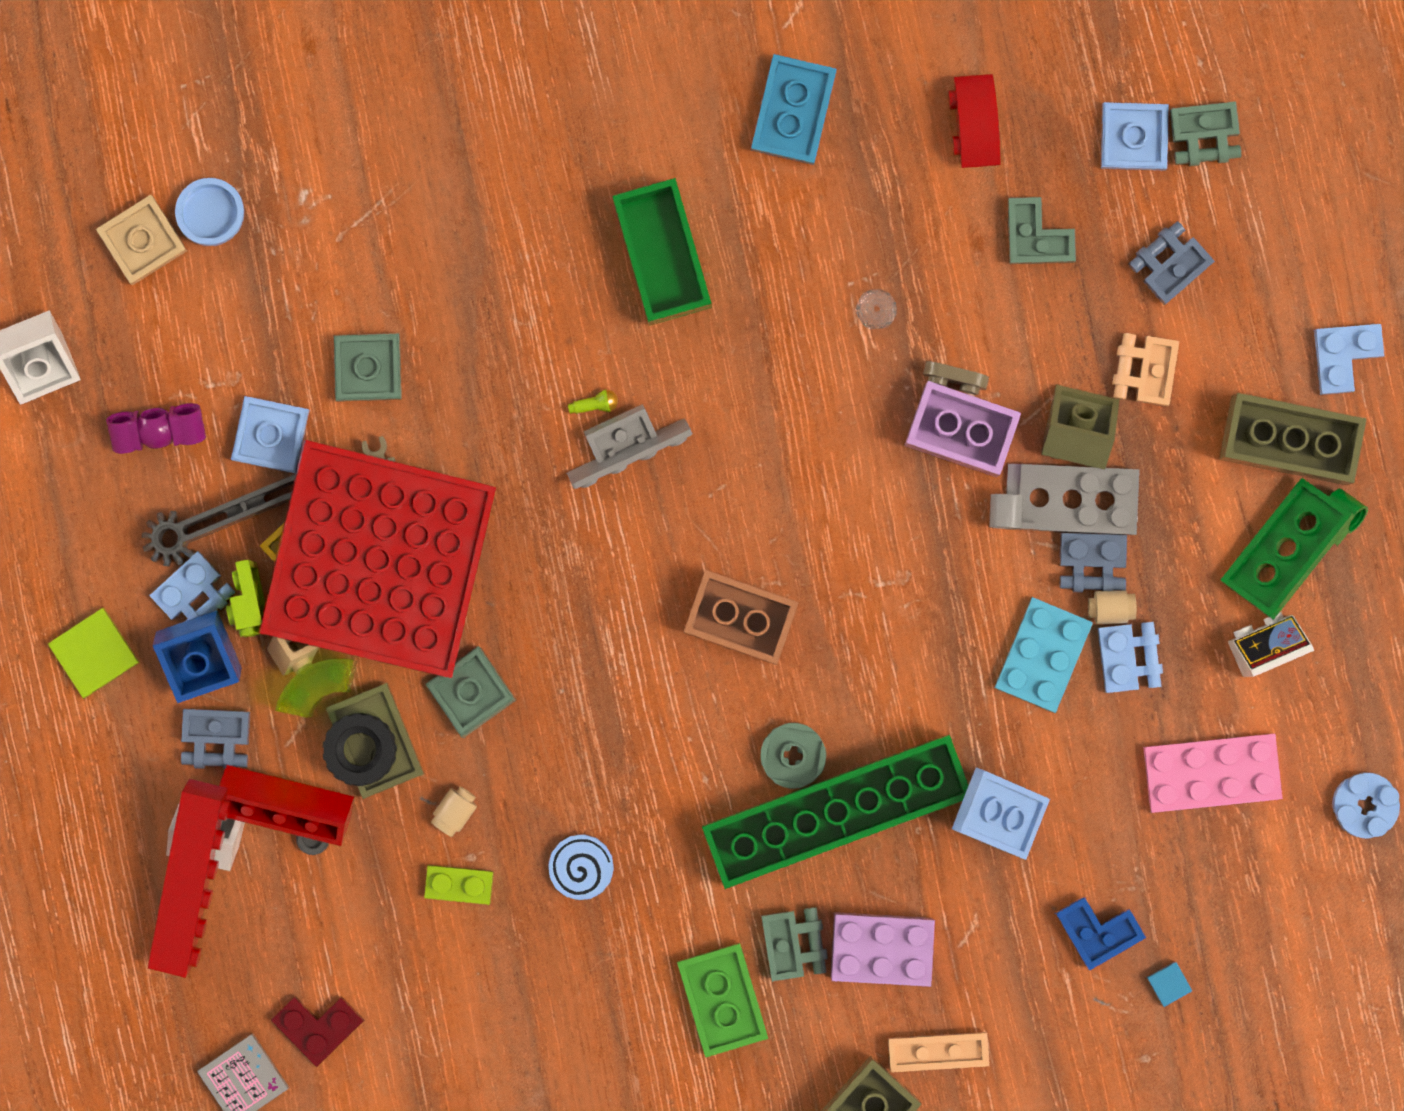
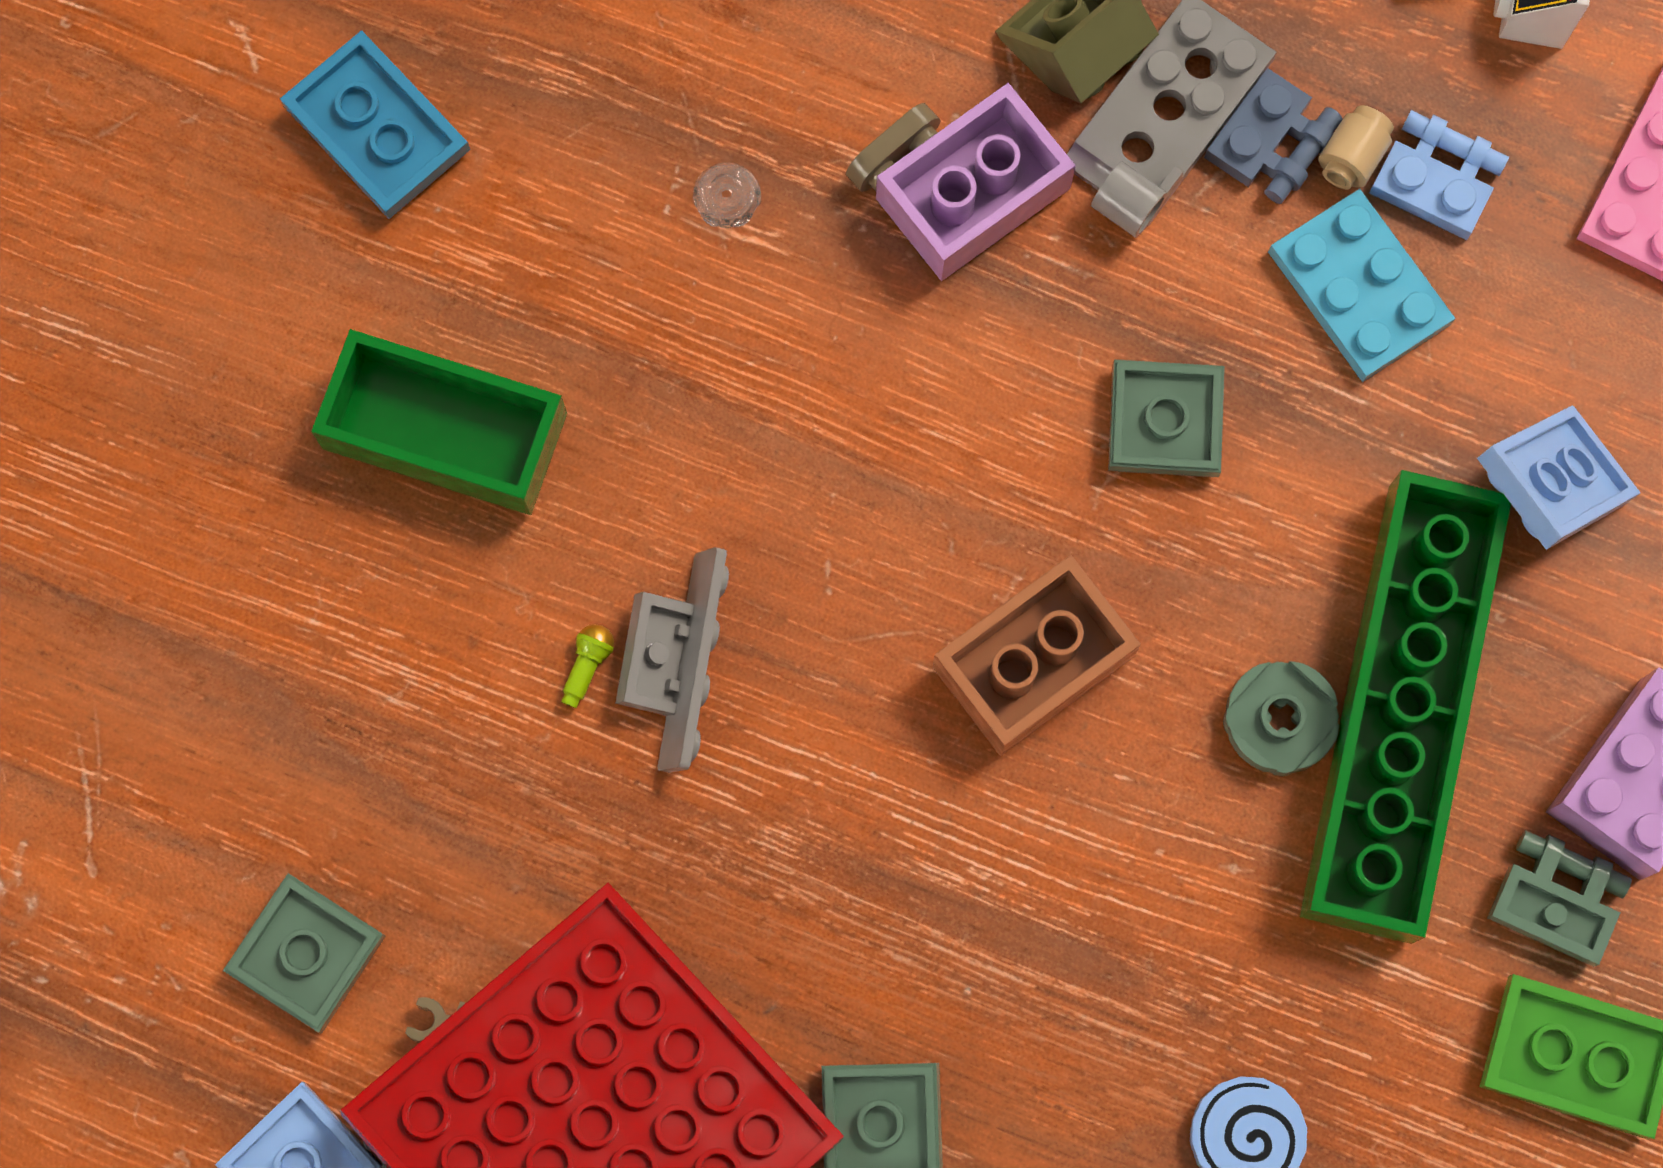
camera: 55 degrees left, 10 degrees down
none -> sand green plate [1108,359,1225,477]

